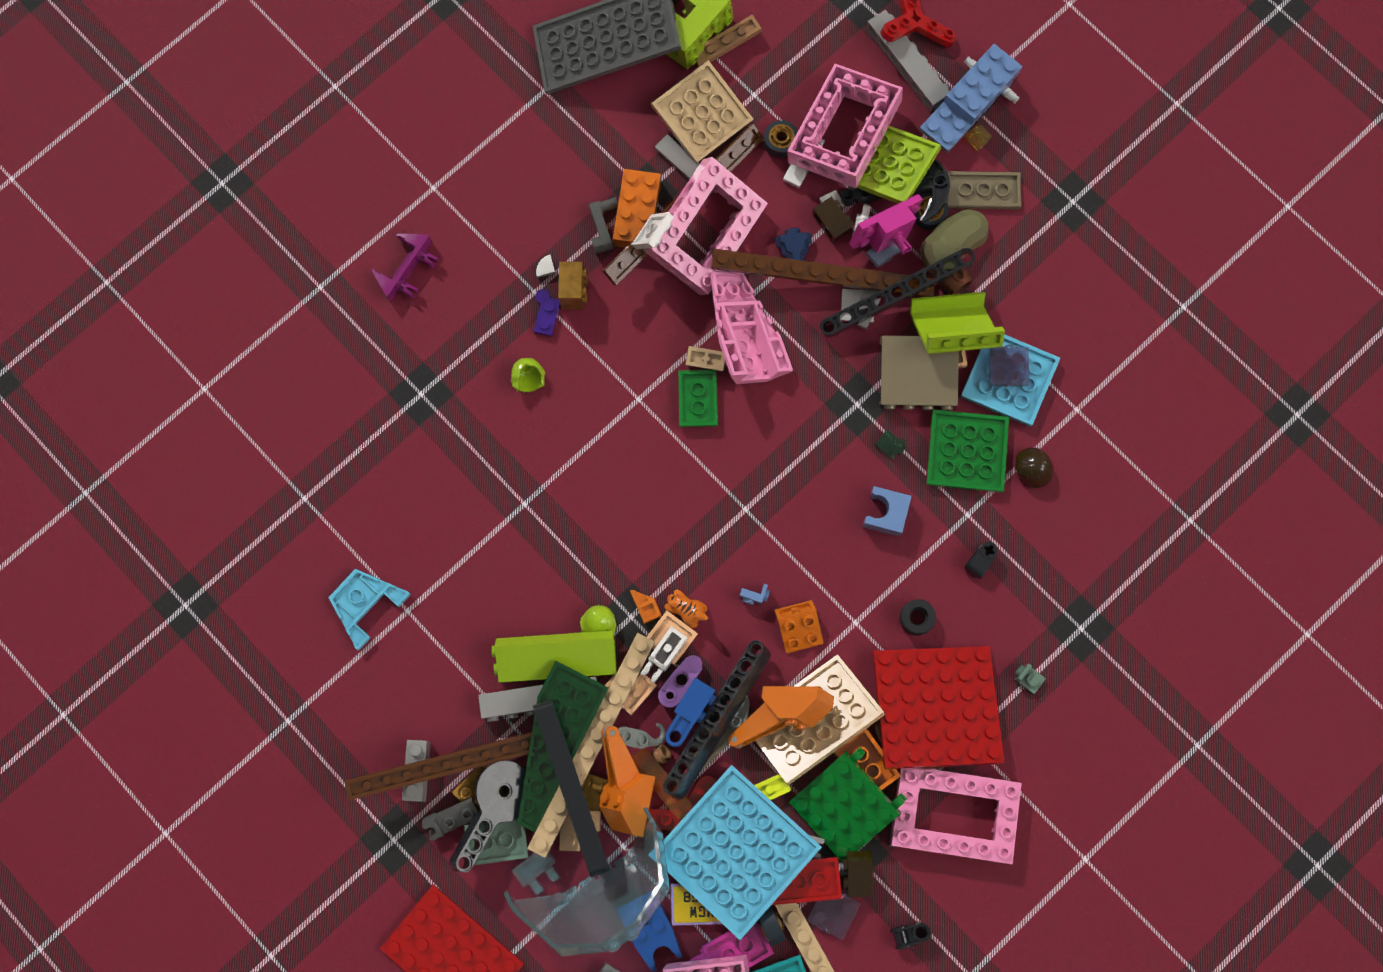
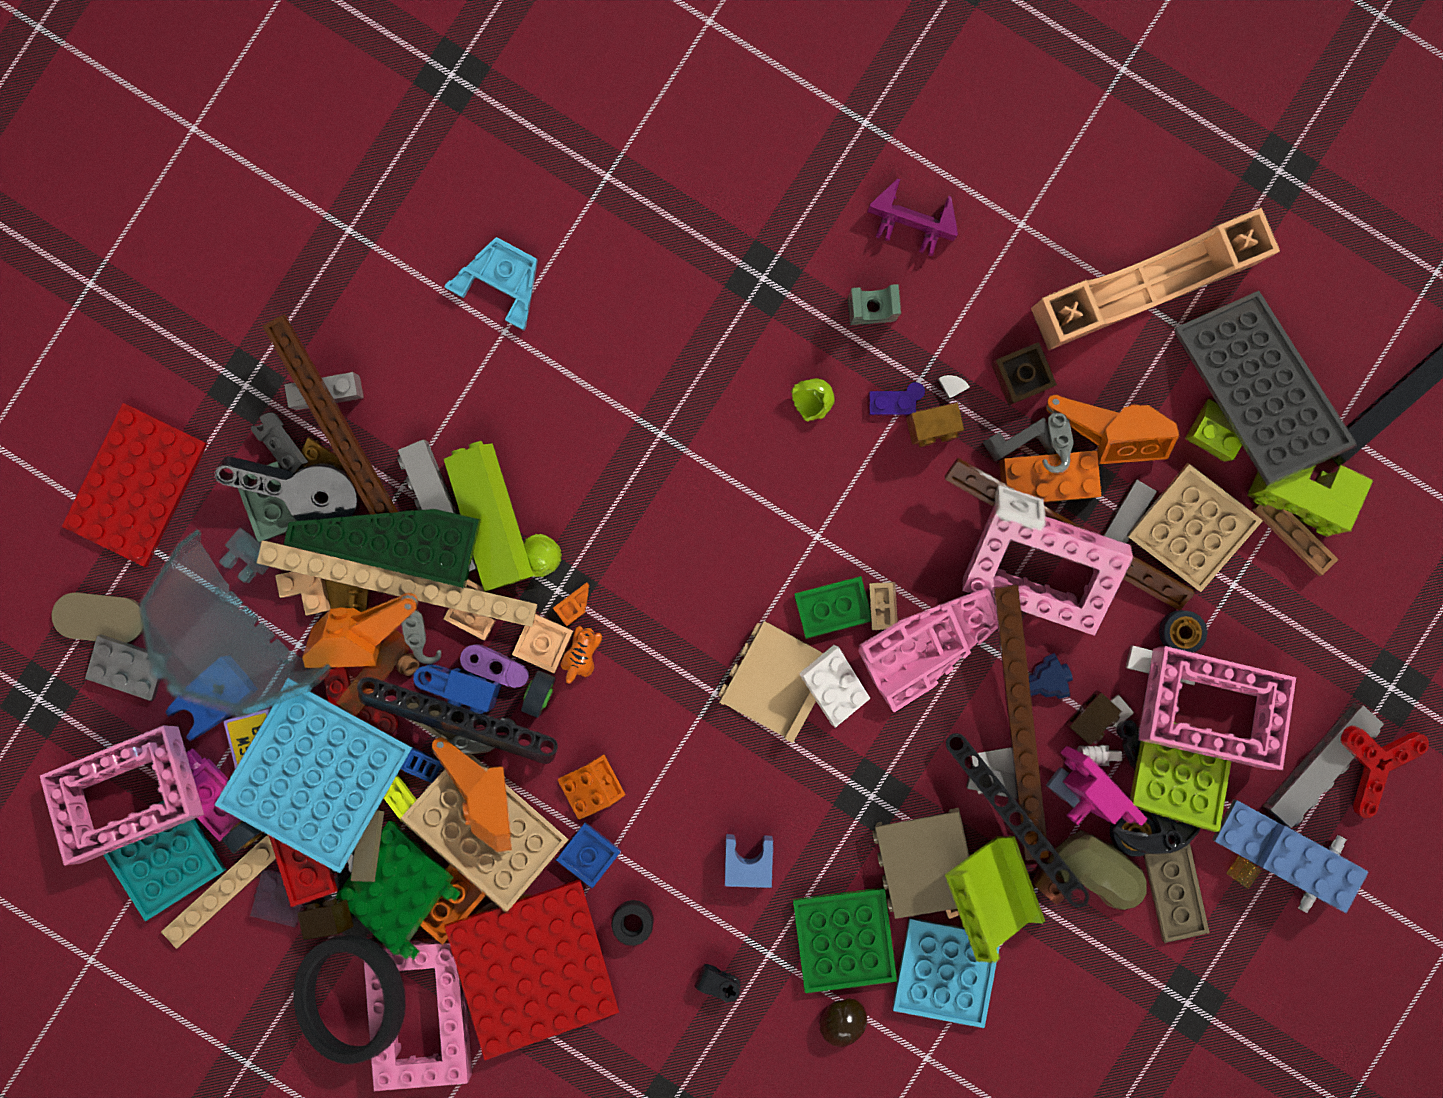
camera: 75 degrees right, 10 degrees up
black beam [532,699,610,878] -> none
white hinge [641,626,688,683] -> none
medium blue bracket [739,583,770,605] -> none
clear green bracket [875,429,906,459] -> none
black piece [890,922,931,950] -> none
clear purple plate [989,345,1029,387] -> none
sand green bracket [1014,663,1046,694] -> none
none -> black tyre [294,935,406,1064]
none -> dark tan tile [351,810,384,882]
none -> blue slope [401,747,444,783]
none -> black wheel [521,671,555,718]
none -> blue plate [556,822,621,888]
none -> tan panel [718,620,823,743]
none -> white plate [799,645,870,727]
none -> sand green piece [848,284,901,325]
none -> dark brown brick [991,342,1057,406]
none -> light nougat arch [1031,208,1280,350]
none -> orange slope [1042,395,1179,473]
none -> lime slope [1185,399,1242,462]

